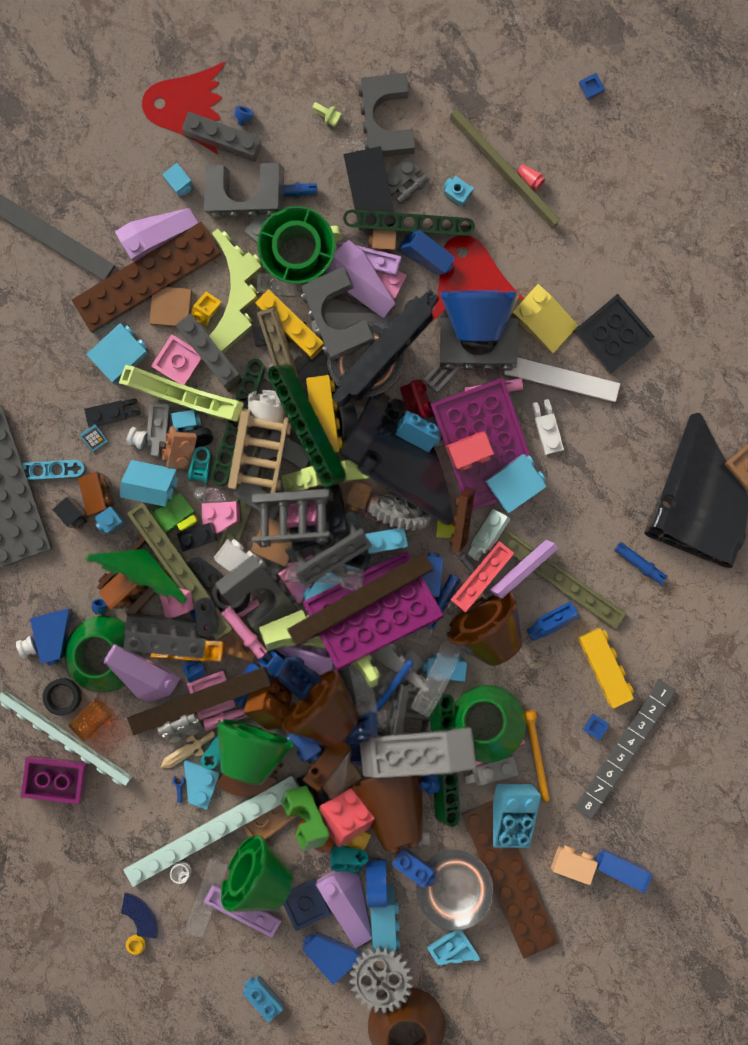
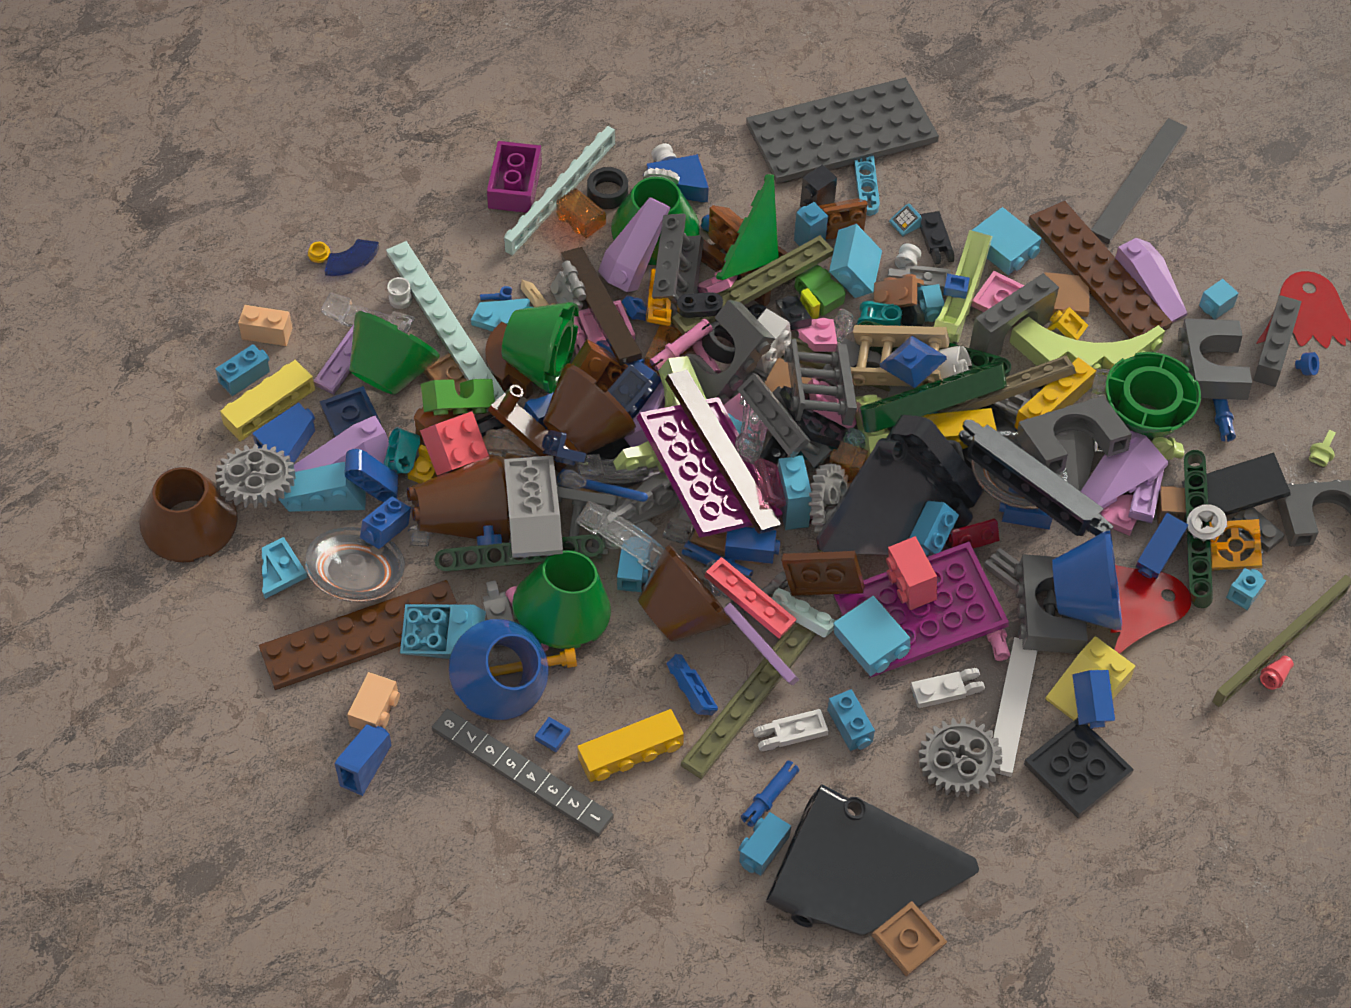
camera: 90 degrees right, 30 degrees down
none -> light yellow brick [220,360,315,442]
none -> light nougat brick [238,305,292,346]
none -> blue cone [449,619,548,720]
none -> white gear [644,168,680,185]
none -> dark azure brick [738,812,791,876]
none -> white hinge [753,709,828,752]
none -> clear pink tile [754,458,787,509]
none -> dark azure brick [827,689,875,751]
none -> clear light blue plate [843,428,866,451]
none -> blue slope [880,336,947,388]
none -> light grey gear [919,718,1002,797]
none -> blue plate [943,273,970,299]
none -> blue brick [1072,670,1115,729]
none -> white gear [1187,505,1227,542]
none -> light orange piece [1209,519,1262,571]

